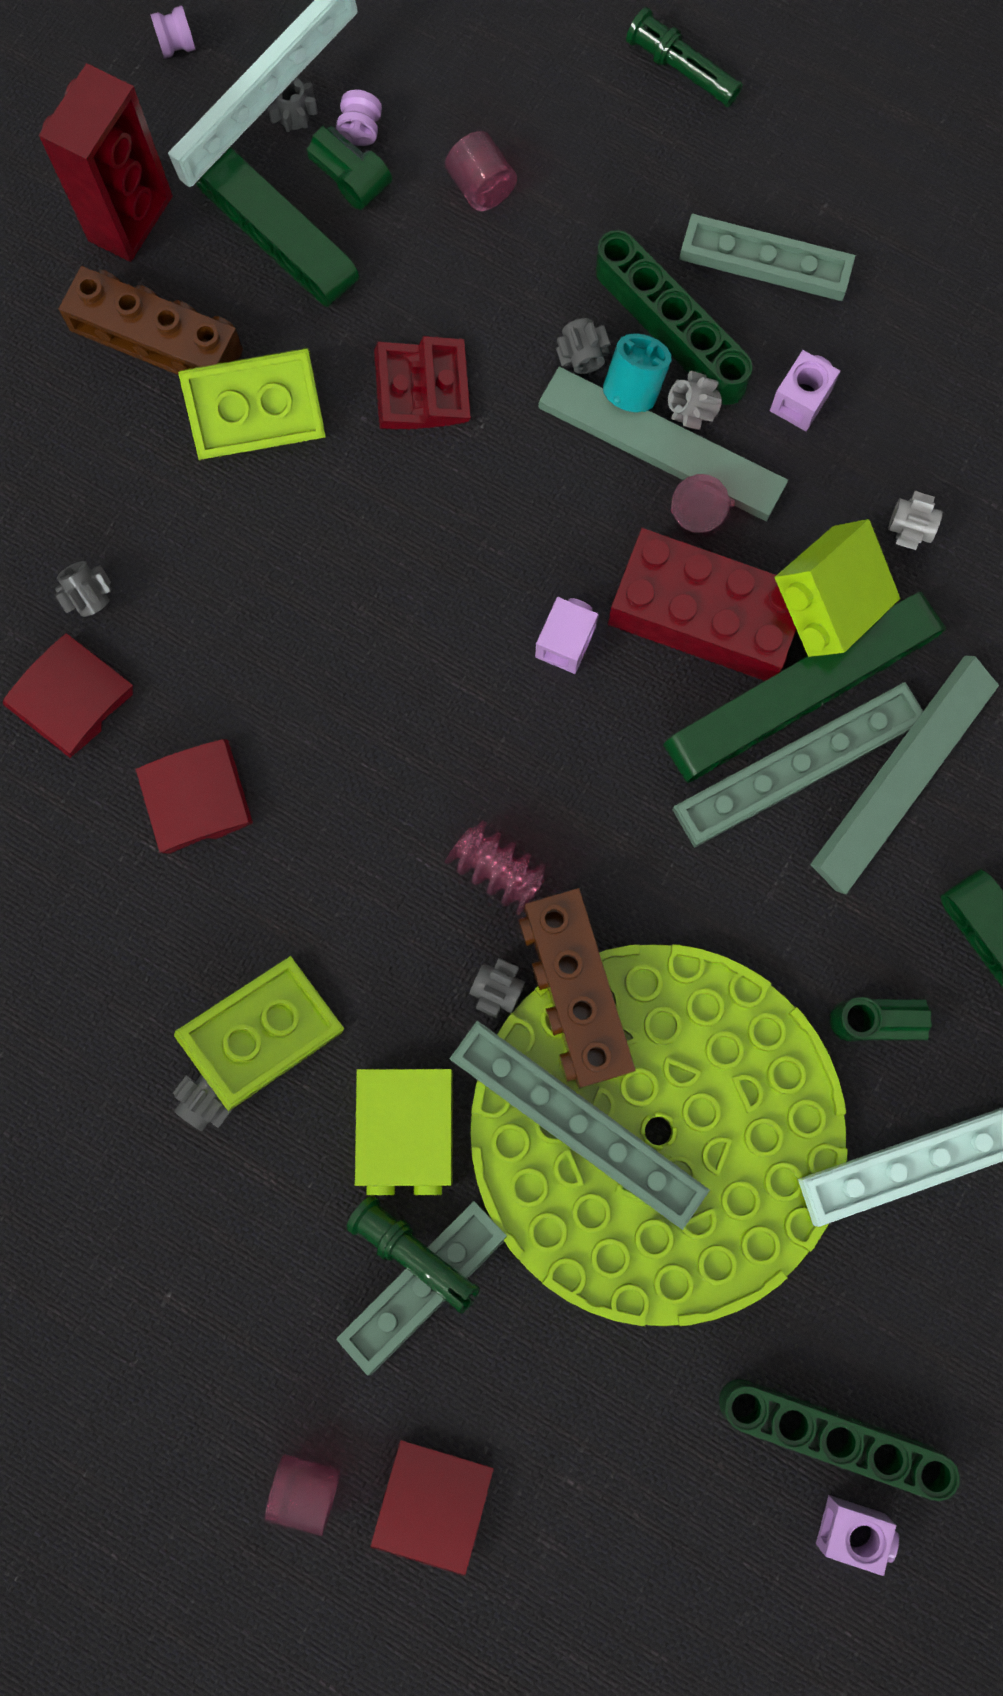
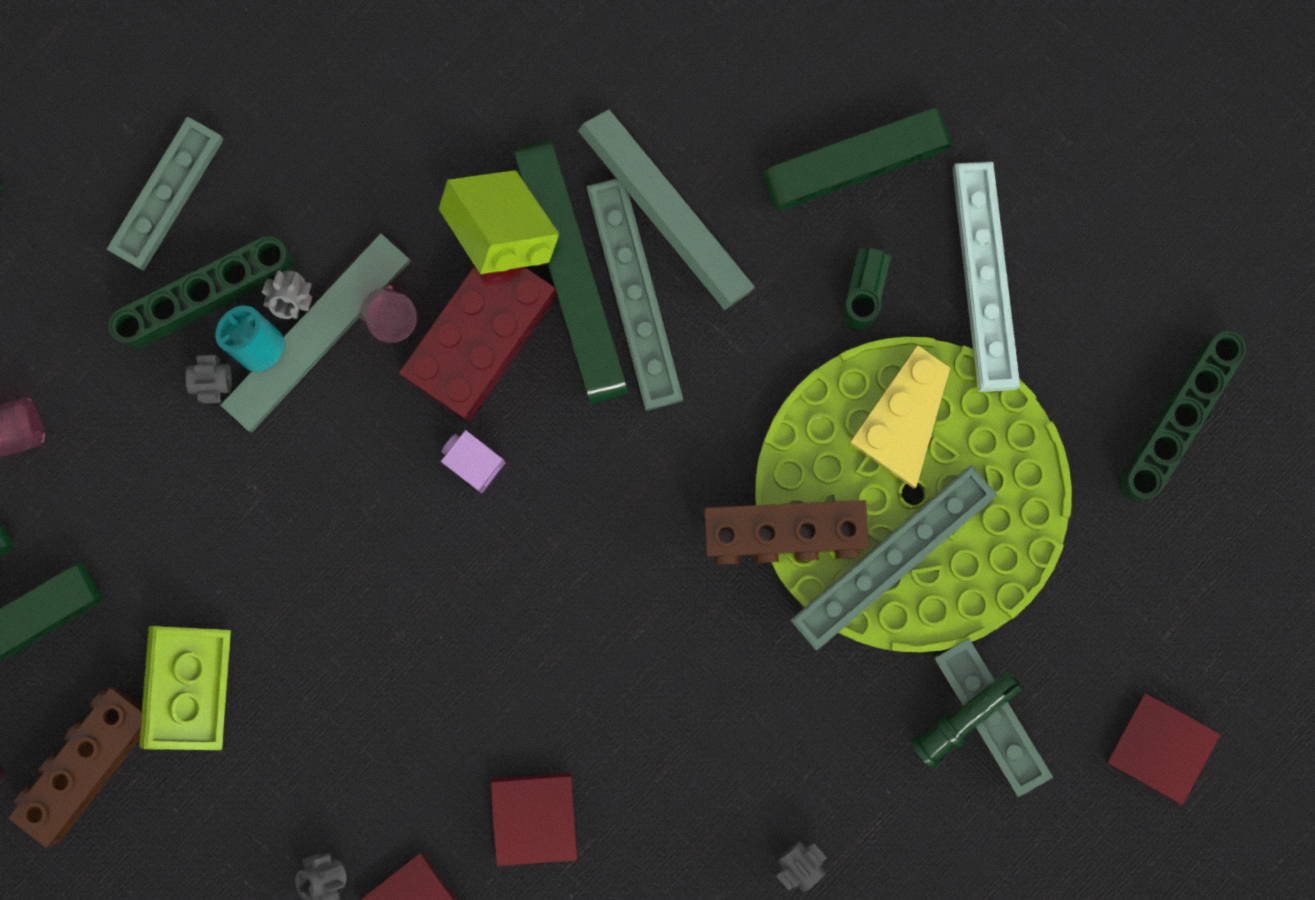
camera: 80 degrees left, 5 degrees up
lime tile [174,956,344,1112] -> none
clear pink piece [265,1454,340,1536] -> none
lime brick [355,1069,453,1195] -> none
dark red slope [374,336,471,429] -> none
clear pink piece [445,821,546,916] -> none
dark grey gear [469,958,526,1018] -> none
lavender brick [770,350,840,432] -> none
lavender brick [816,1495,899,1576] -> none
light grey gear [888,491,943,550] -> none
none -> light yellow wing [849,345,950,489]

